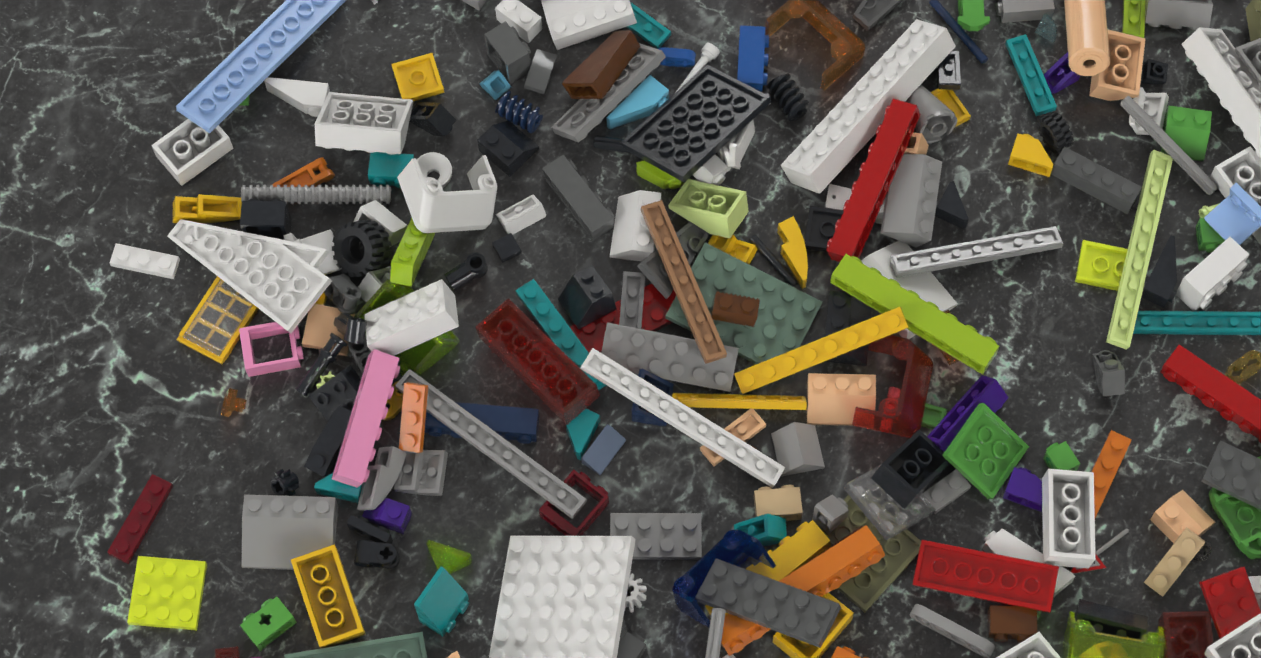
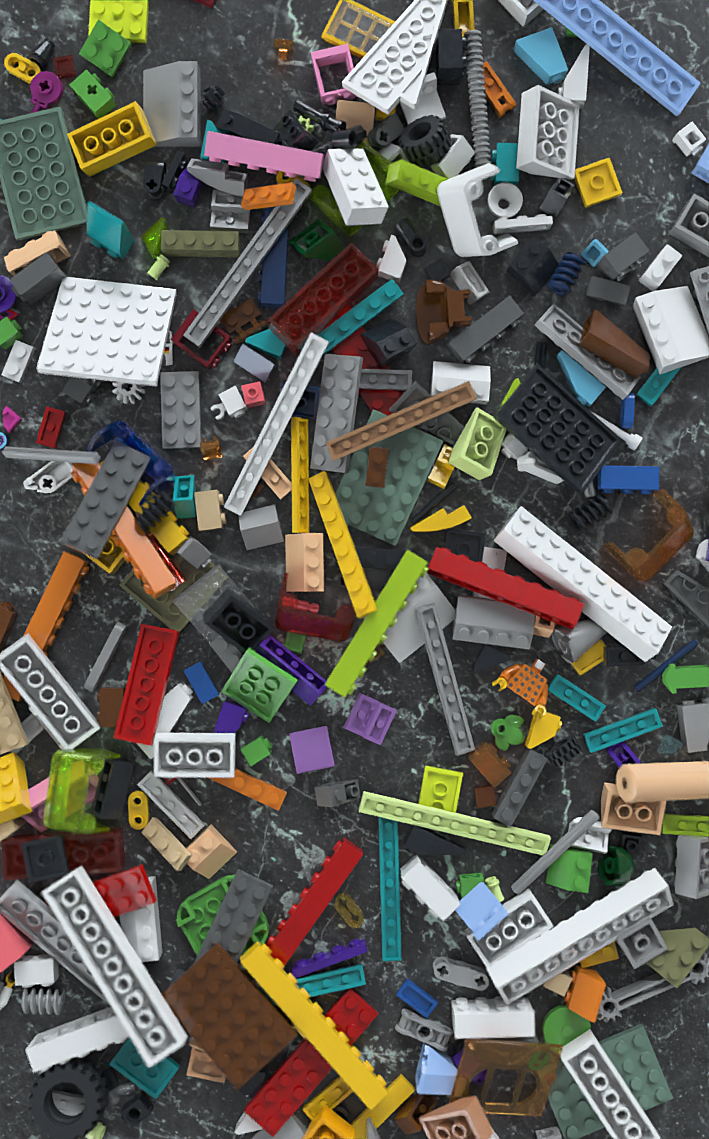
camera: 85 degrees right, 20 degrees up
none -> bright green plate [79,19,132,78]
none -> yellow plate [128,790,150,830]
none -> black piece [135,490,178,533]
none -> white tile [137,770,205,839]
none -> yellowish green pin [147,255,170,280]
none -> olive brick [161,230,241,257]
none -> blue tile [184,661,219,704]
none -> clear orange tile [200,436,223,460]
none -> white brick [211,386,248,420]
none -> reddish brown plate [221,298,268,345]
none -> coral brick [241,381,266,408]
none -> dark green slope [288,219,344,261]
none -> medium lavender slope [289,726,335,774]
none -> medium lavender slope [344,693,397,745]
none -> white slope [376,235,407,283]
none -> reddish brown piece [416,279,472,345]
none -> clear orange brick [467,741,512,788]
none -> reddish brown tile [474,785,496,808]
none -> bright green plate [491,715,524,751]
none -> white plate [492,214,553,234]
none -> orange torso [492,658,548,719]
none -> medium azure slope [514,27,568,85]
none -> teal plate [548,674,606,722]
none -> dark green cylinder [598,846,635,886]

